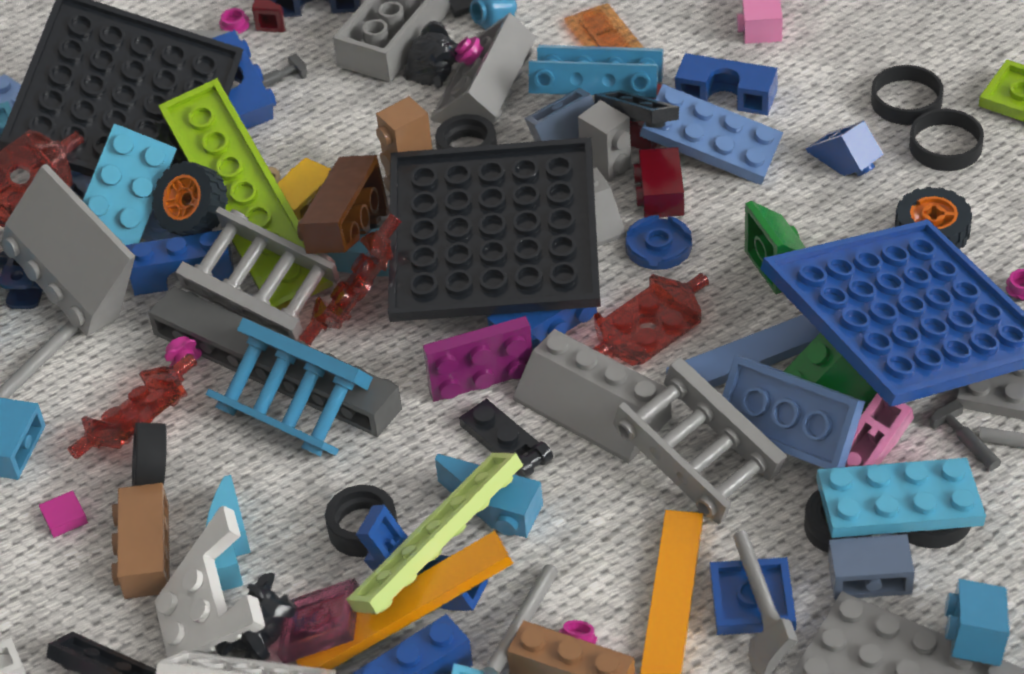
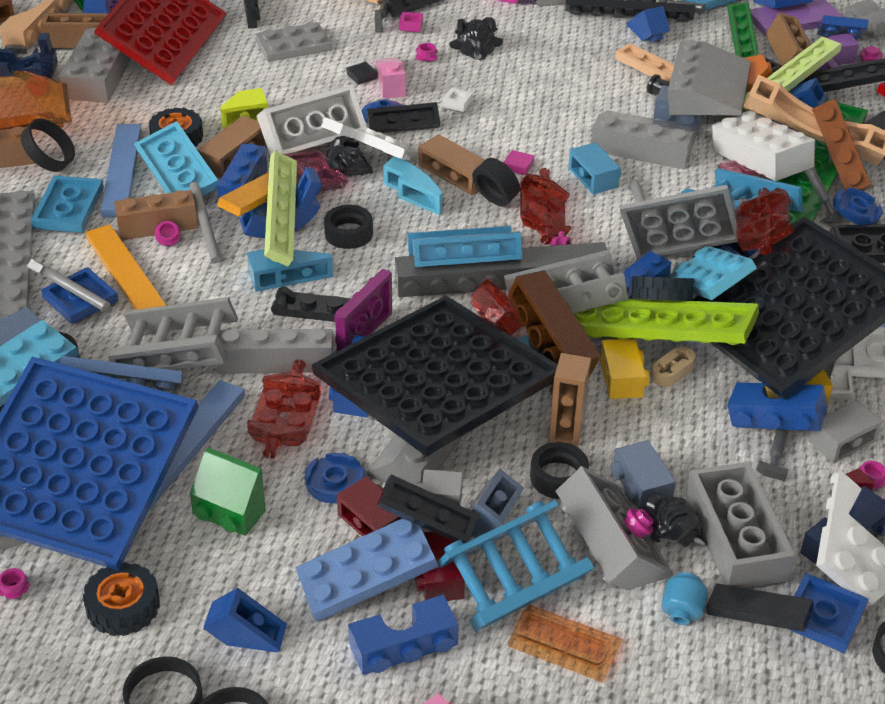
camera: 135 degrees right, 5 degrees down
none -> sand blue brick [611,440,676,509]

